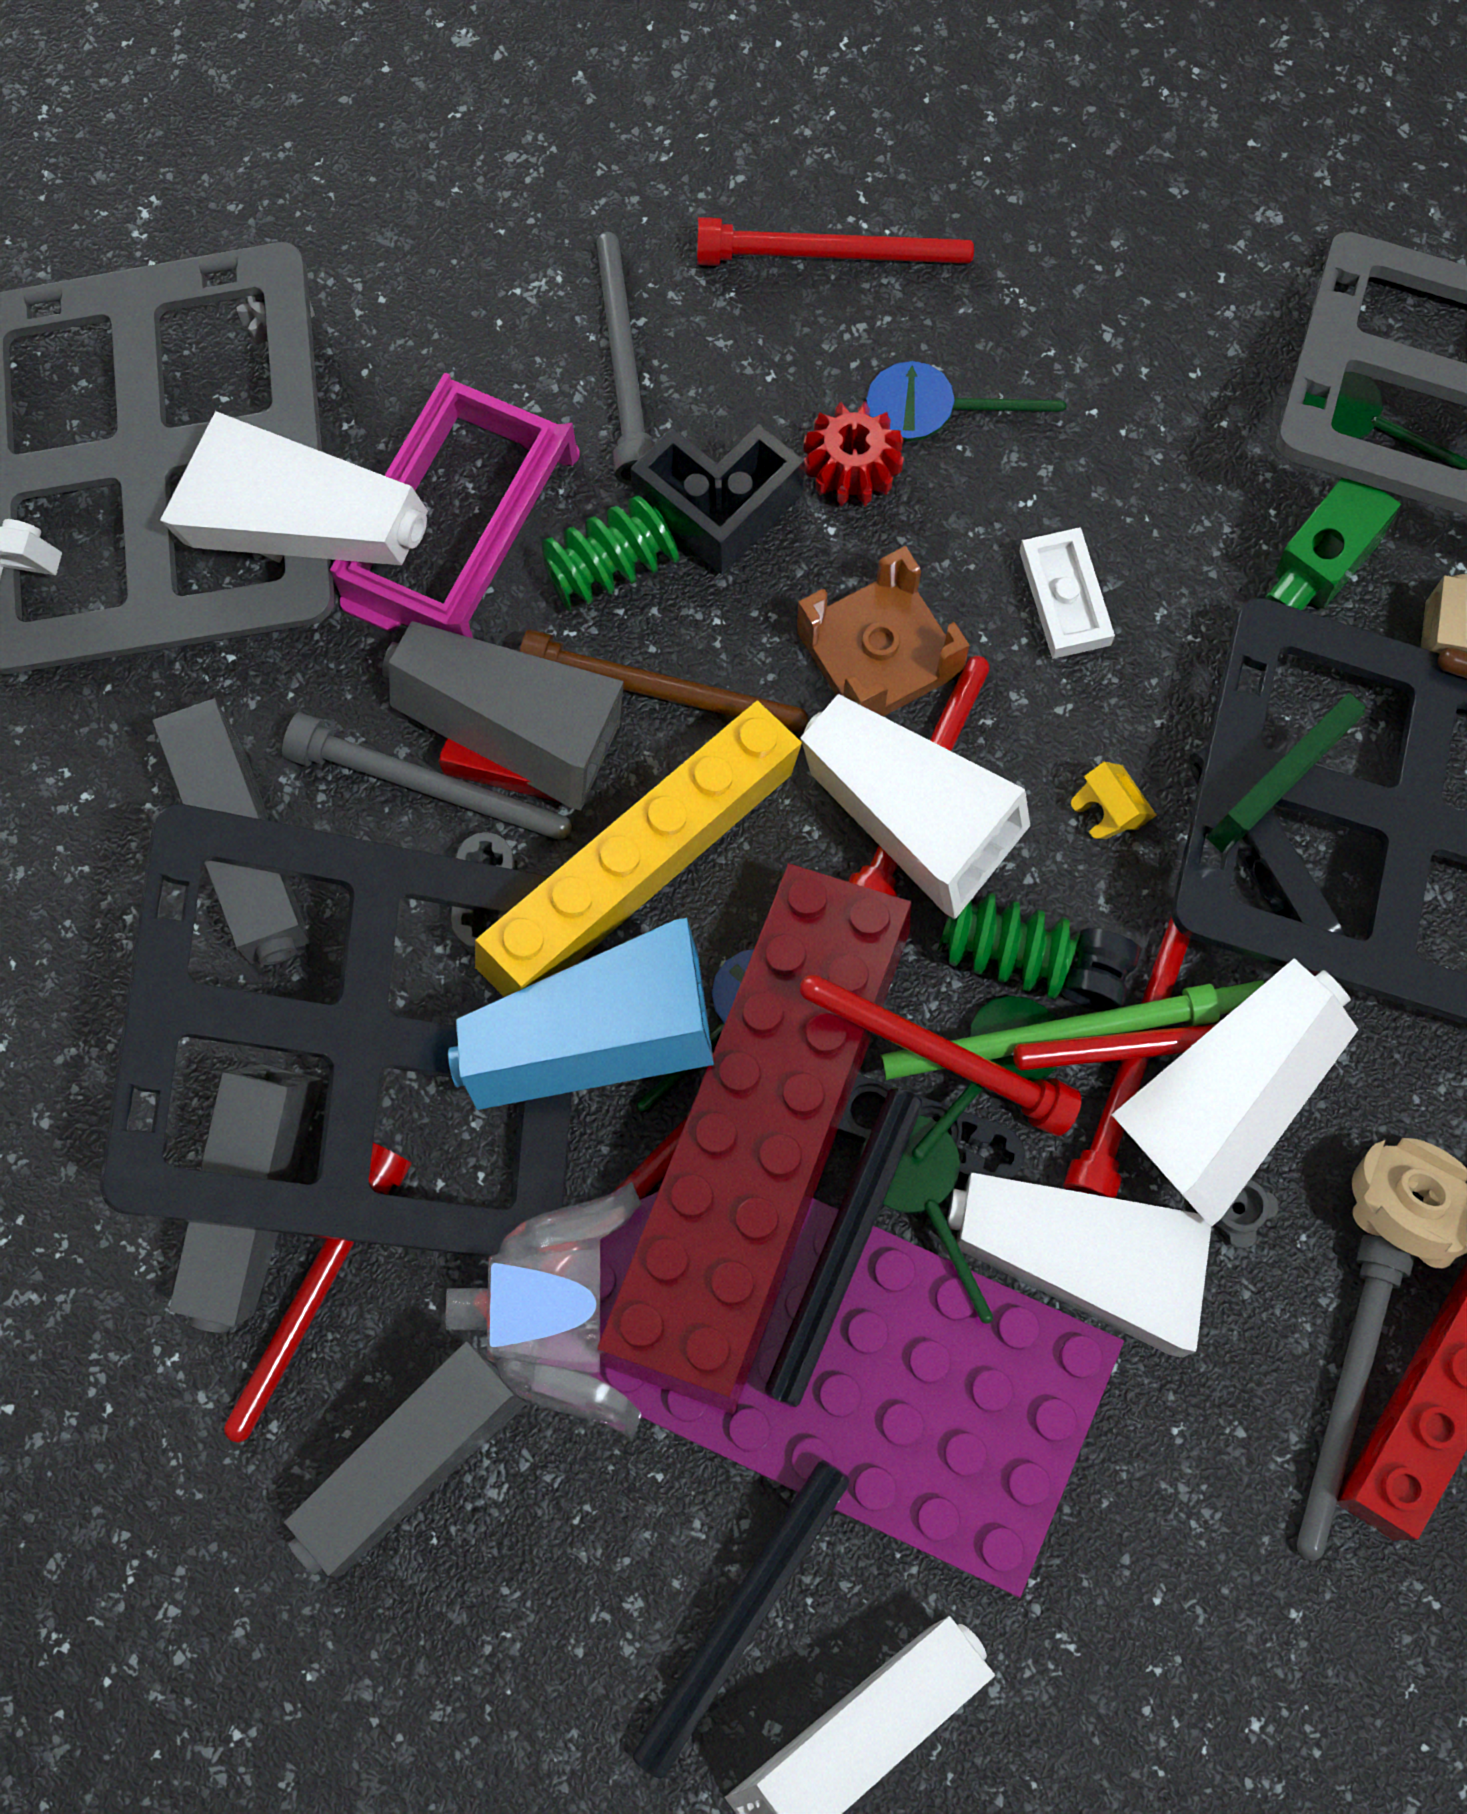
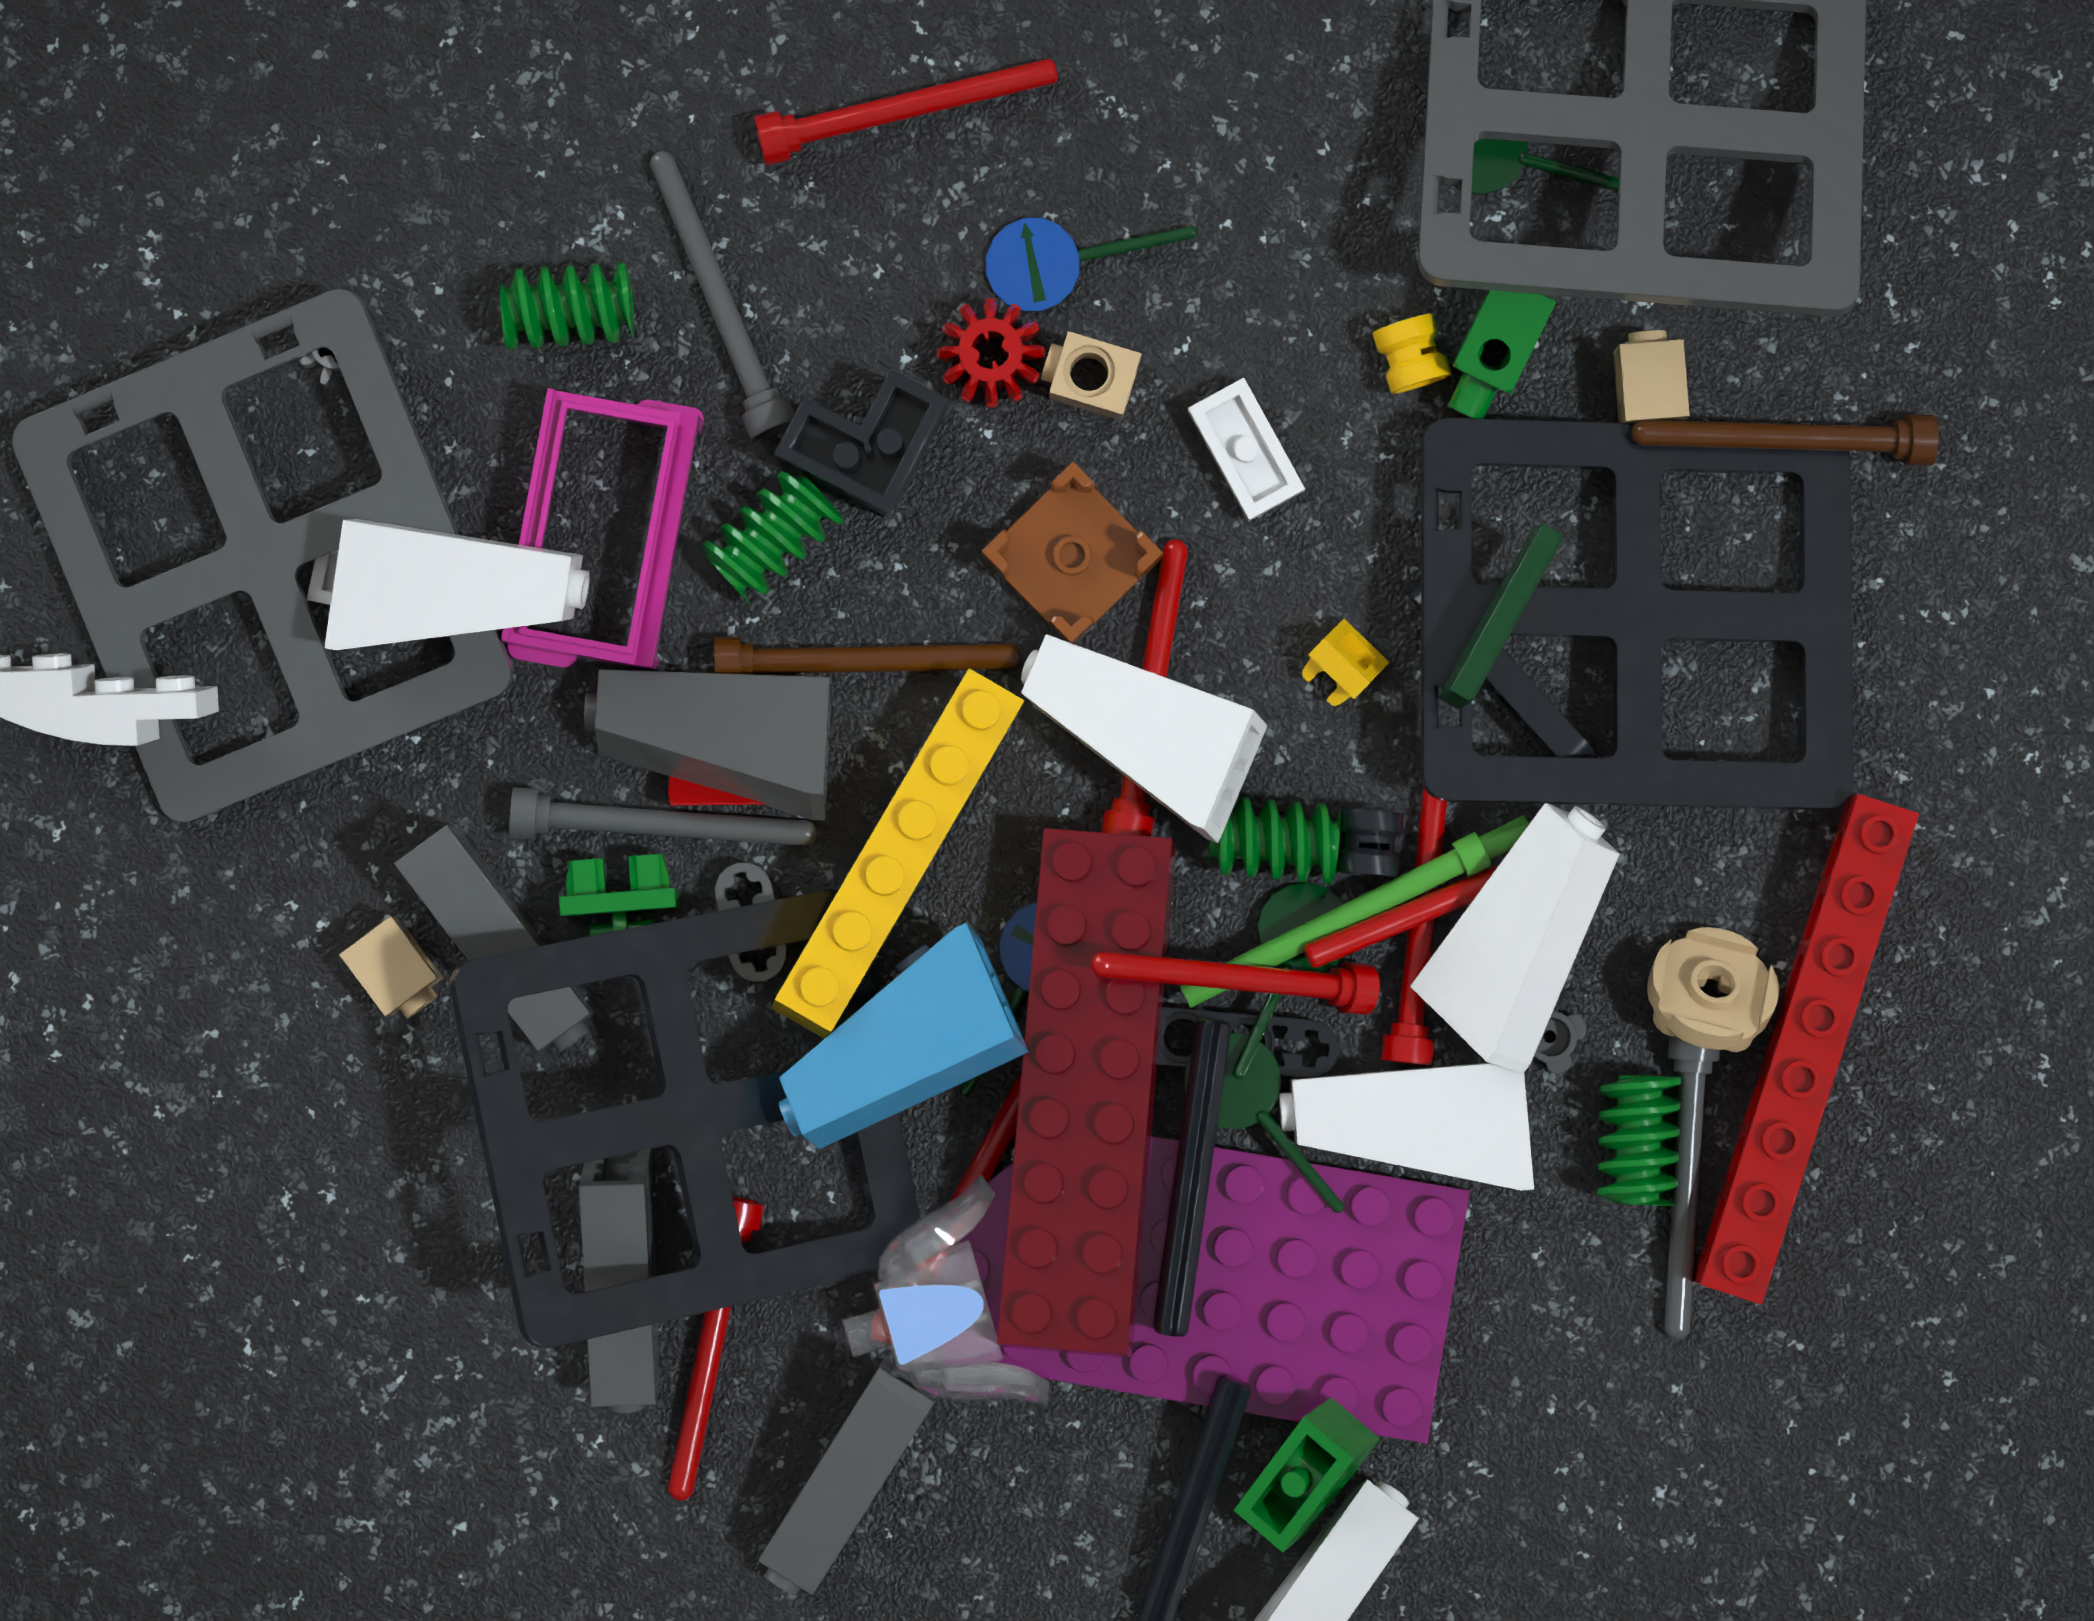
camera: 15 degrees left, 15 degrees up
none -> tan brick [339,916,444,1019]
none -> green piece [500,262,635,350]
none -> green hips [559,854,680,936]
none -> tan brick [1041,331,1142,421]
none -> green brick [1233,1397,1380,1553]
none -> yellow wheel [1372,314,1452,394]
none -> green piece [1596,1075,1681,1206]

